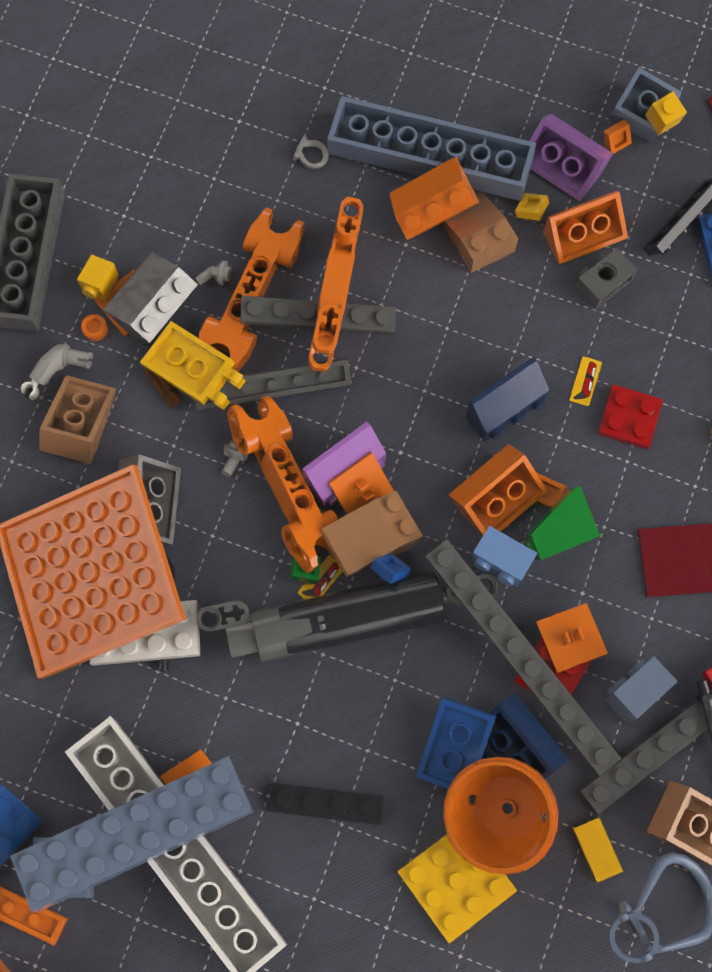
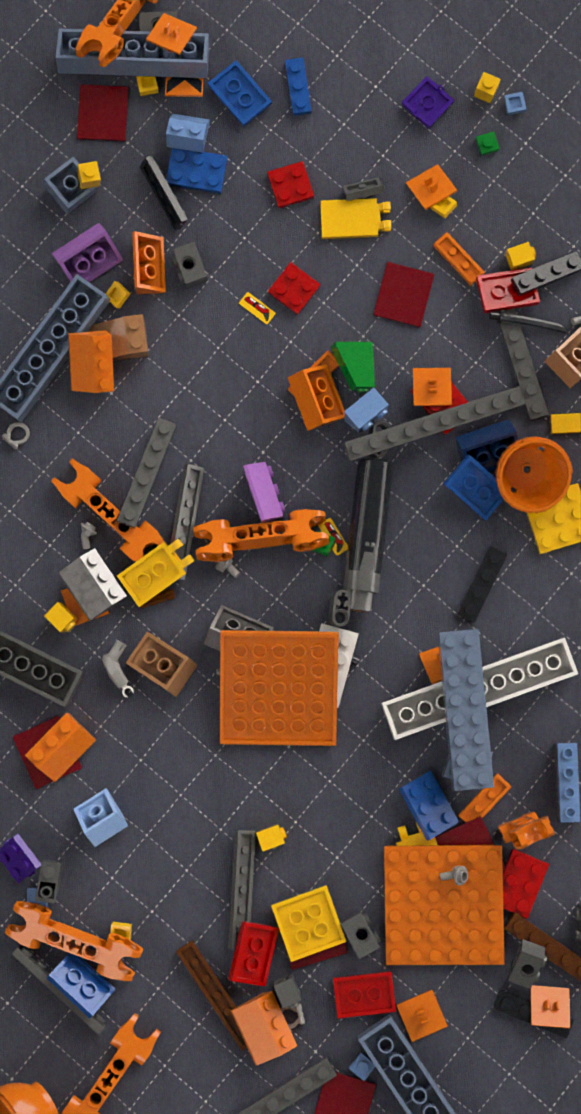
camera: 70 degrees left, 10 degrees up
orange tile [81,314,108,341] -> none
orange piece [308,196,363,372] -> none
medium nougat slope [320,491,423,577] -> none
orange piece [328,452,394,514] -> none
blue plate [371,553,411,584] -> none
dark blue slope [466,357,550,442] -> none
orange plate [603,119,632,154] -> none
sand blue brick [604,656,678,725] -> none

